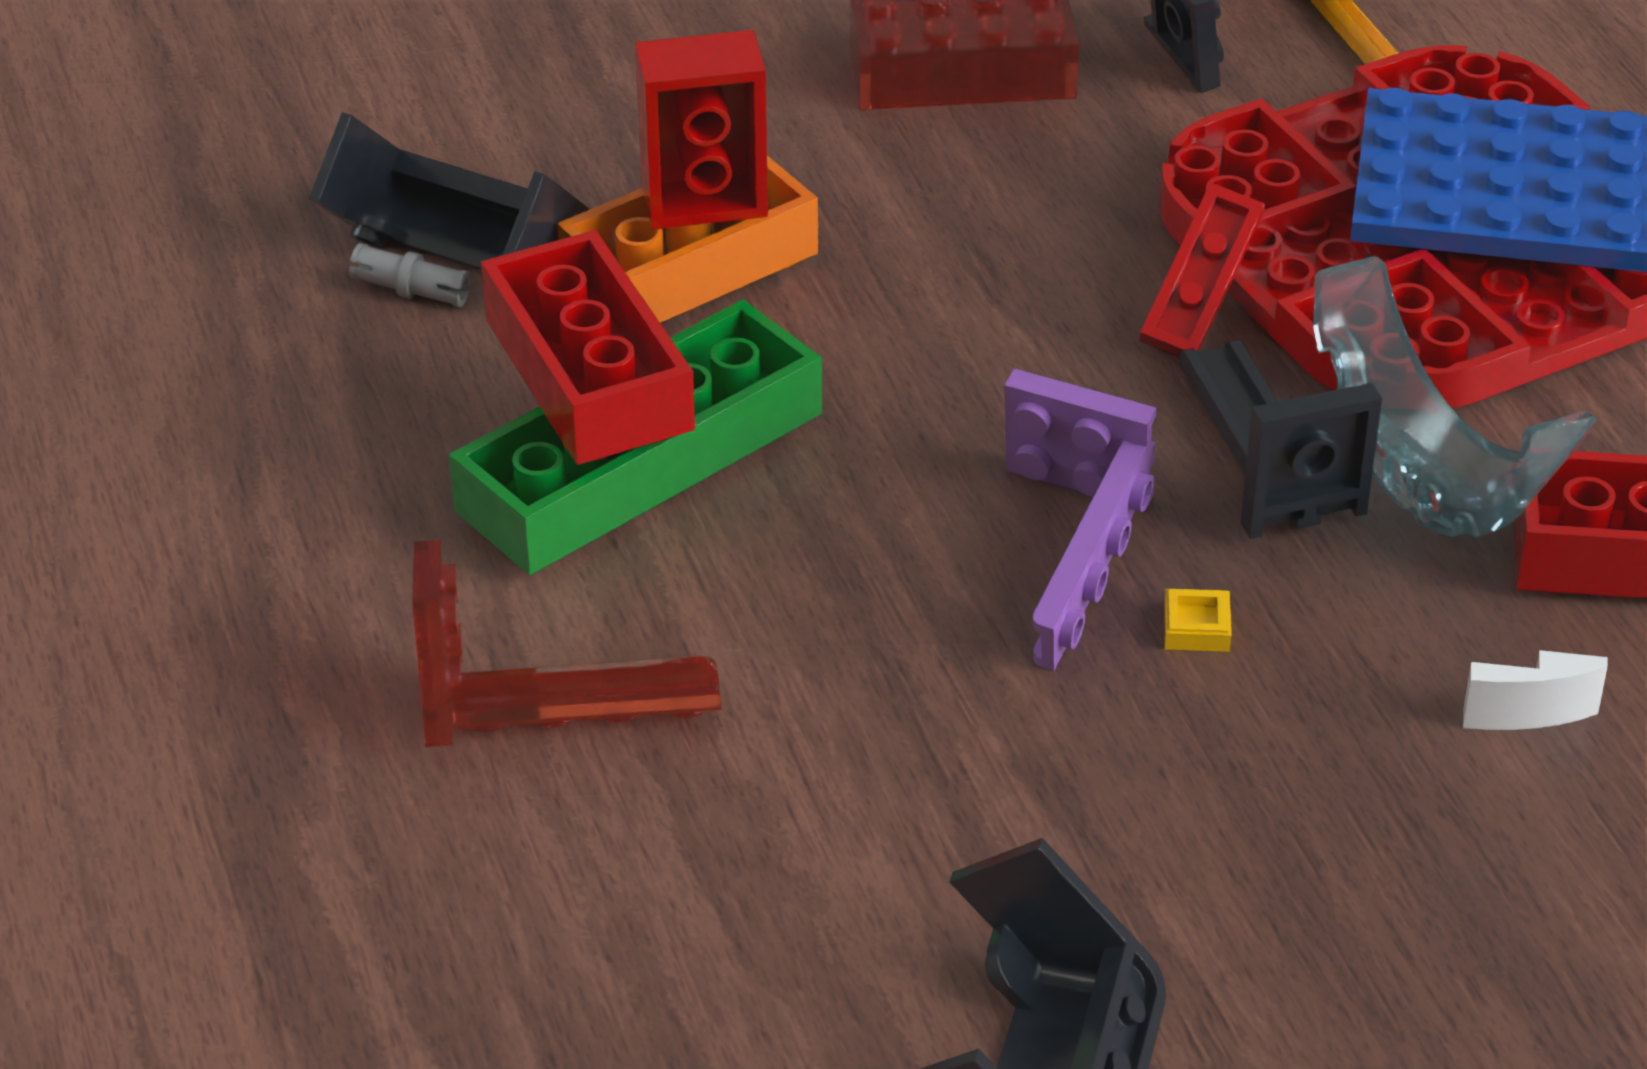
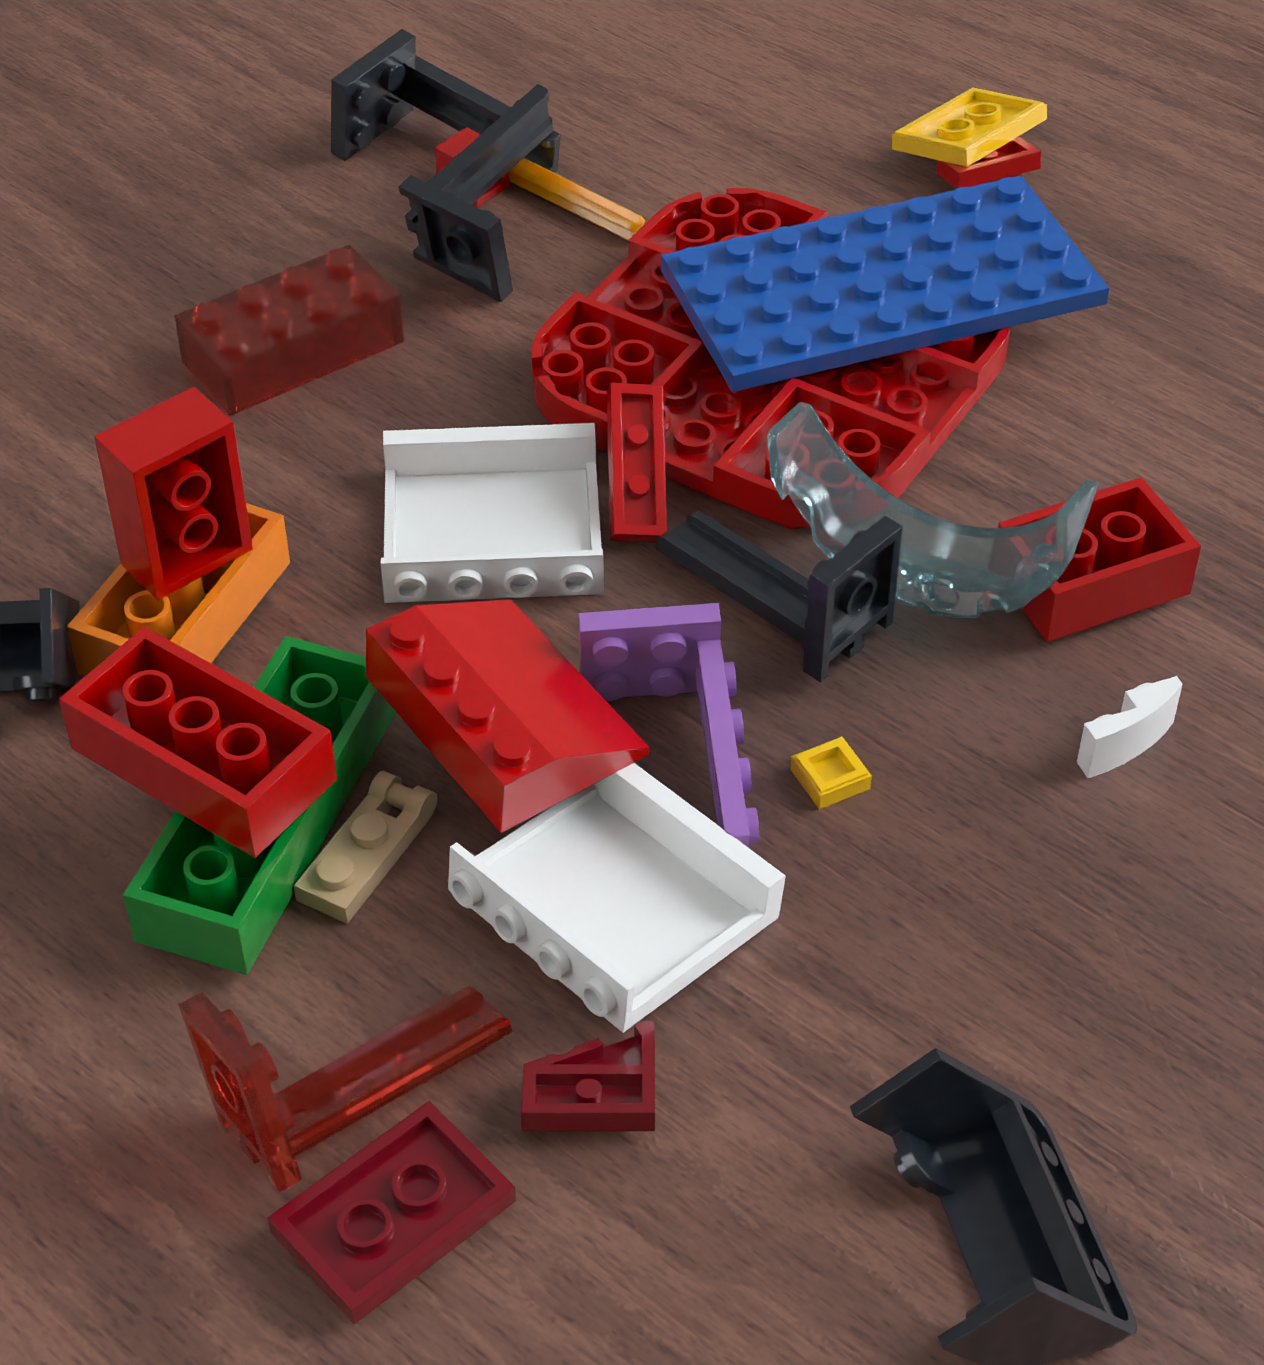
camera: 30 degrees left, 5 degrees up
none -> dark red plate [267,1100,516,1324]
none -> tan plate [294,770,437,924]
none -> red slope [366,599,650,833]
none -> white panel [381,423,604,603]
none -> white panel [448,763,786,1033]
none -> dark red wing [521,1021,655,1131]

